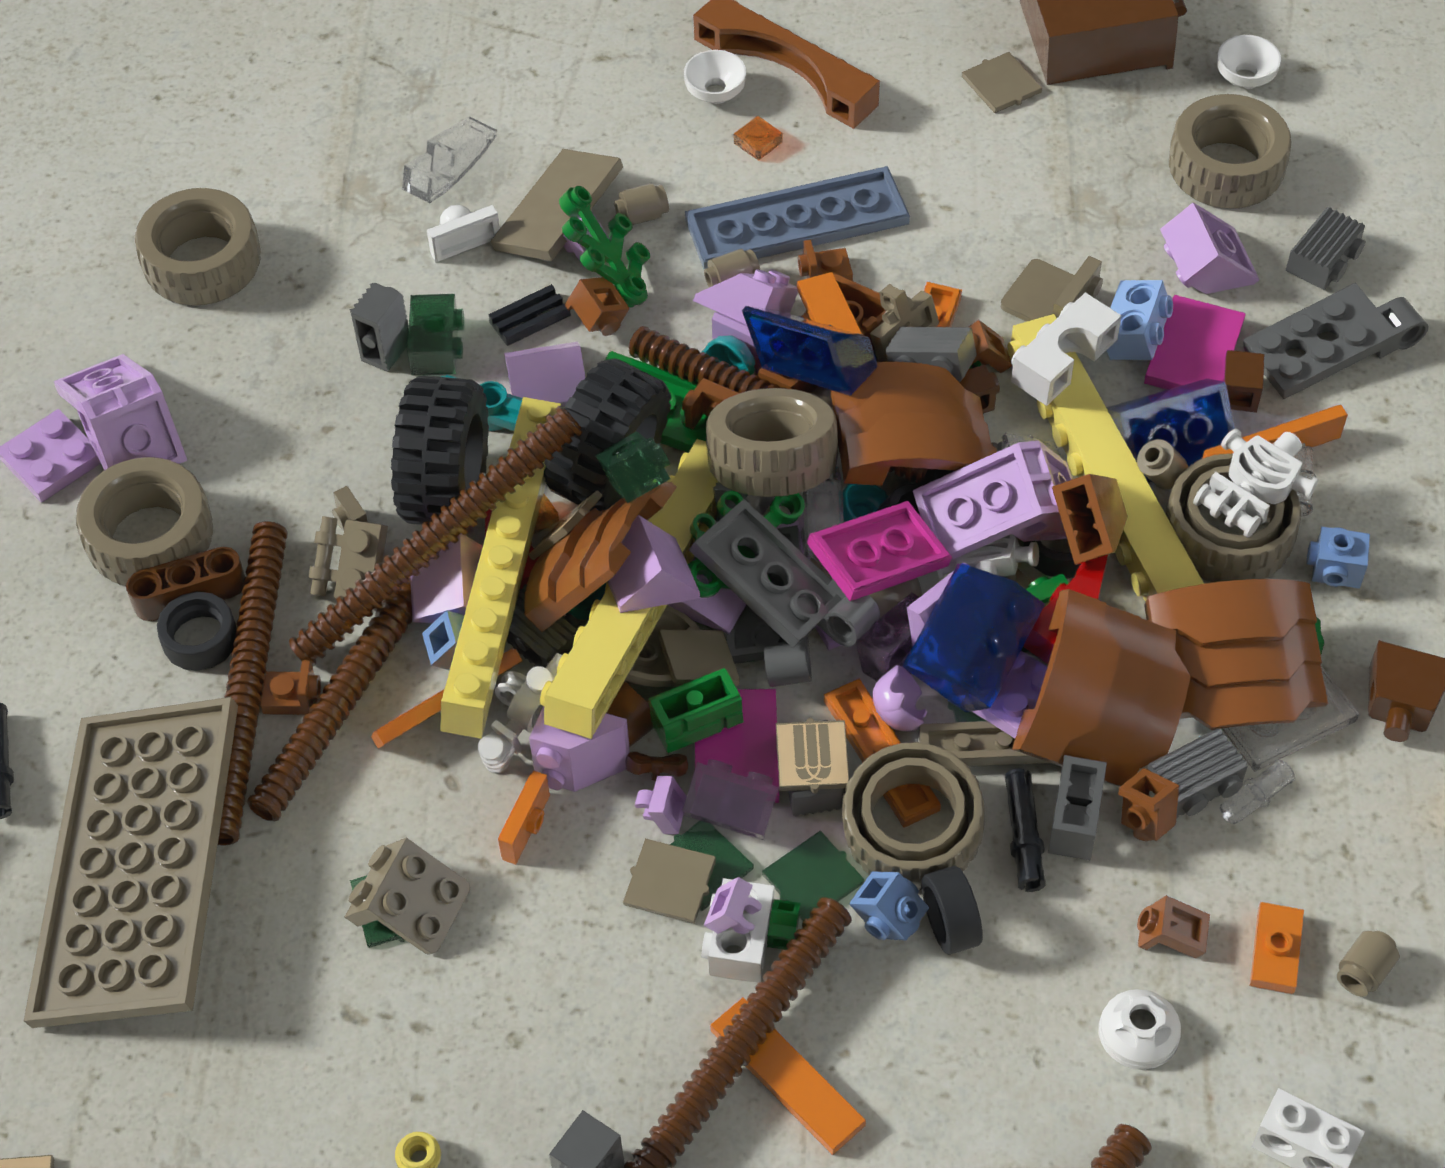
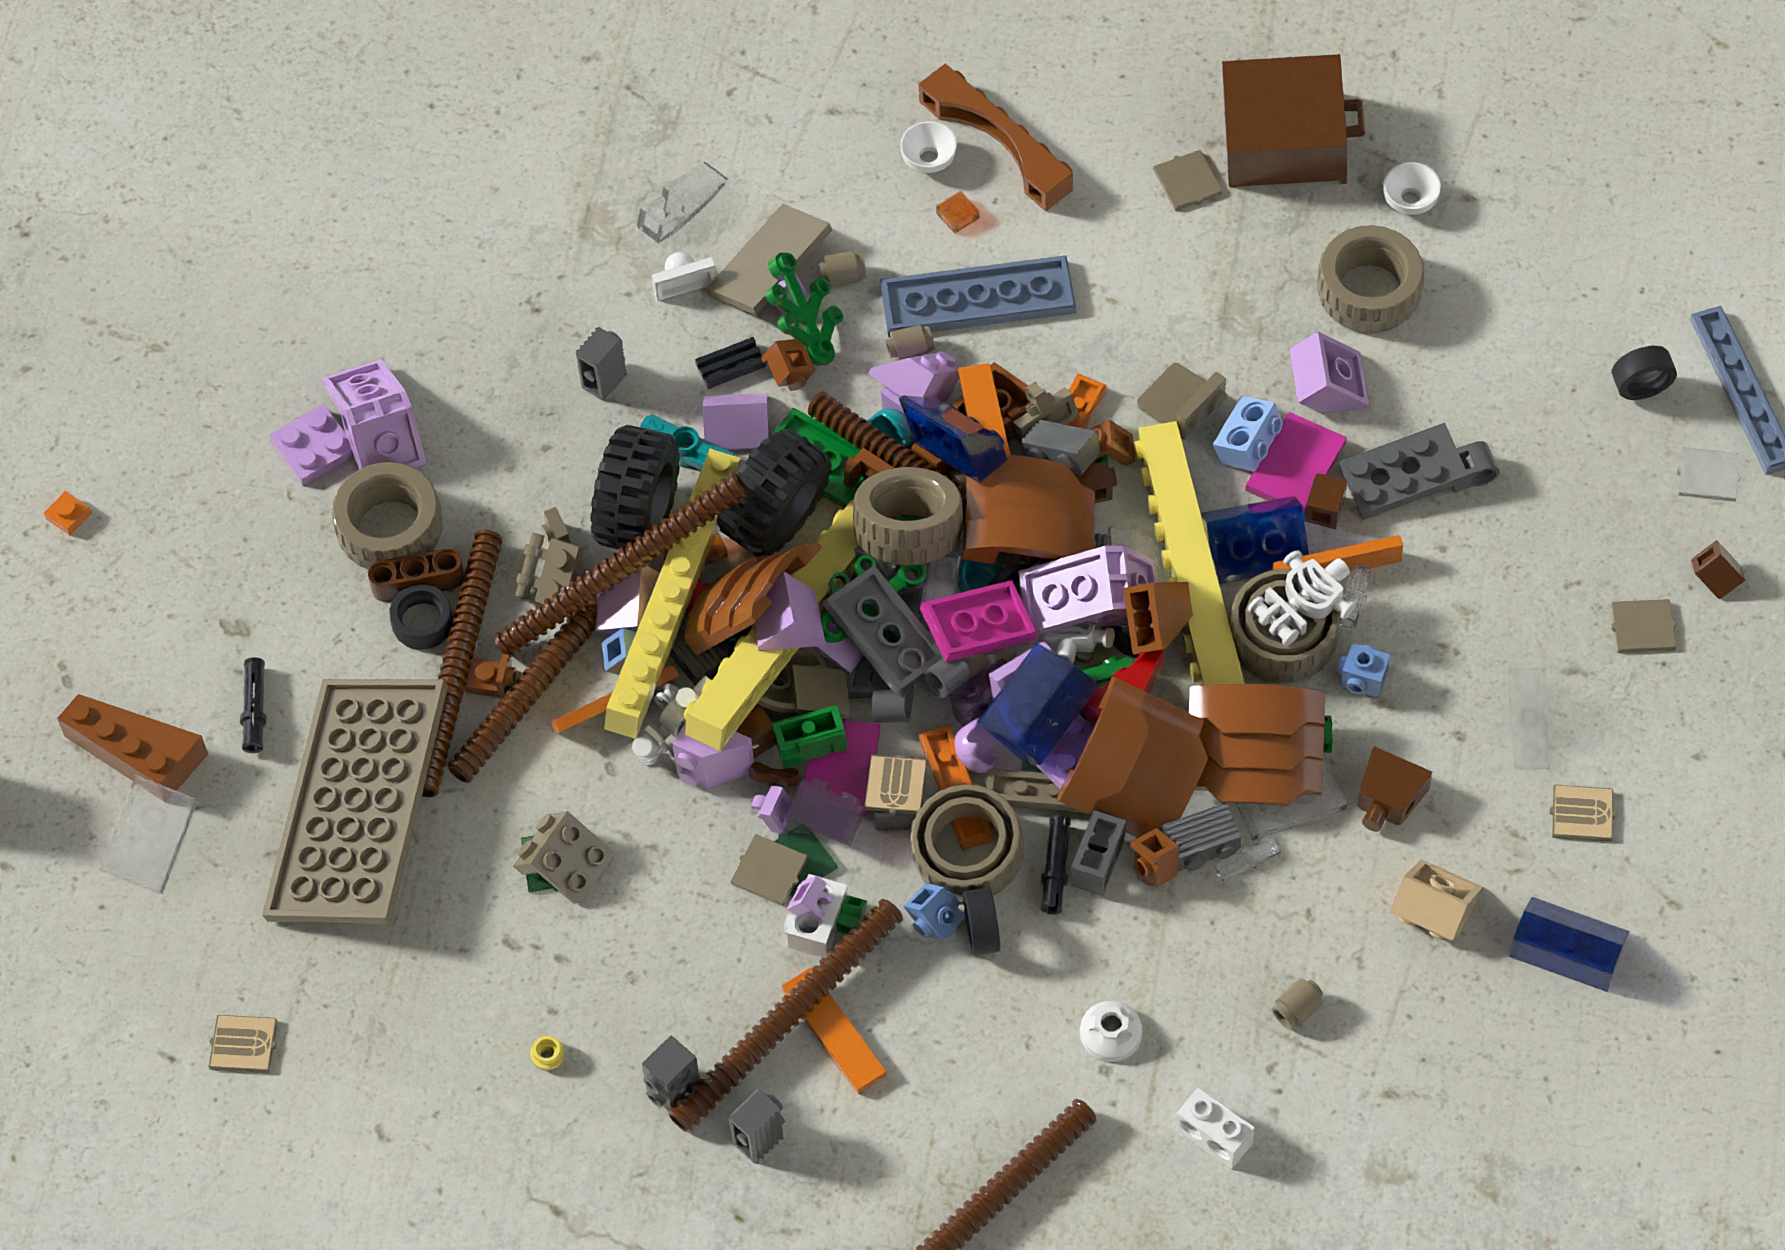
camera: 10 degrees right, 5 degrees up
dark tan tyre [135,188,261,306] -> none
clear green brick [407,294,465,375] -> none
orange plate [498,770,550,865] -> none
dark tan piece [528,490,603,561] -> none
clear green brick [595,431,671,504] -> none
clear green piece [762,830,865,921] -> none
dark orange bracket [798,240,853,281] -> none
white arch [1011,292,1122,406] -> none
dark tan brick [1137,440,1188,490] -> none
dark orange bracket [1137,895,1210,958] -> none
orange plate [1249,902,1304,994] -> none
dark grey brick [1286,206,1366,290] -> none

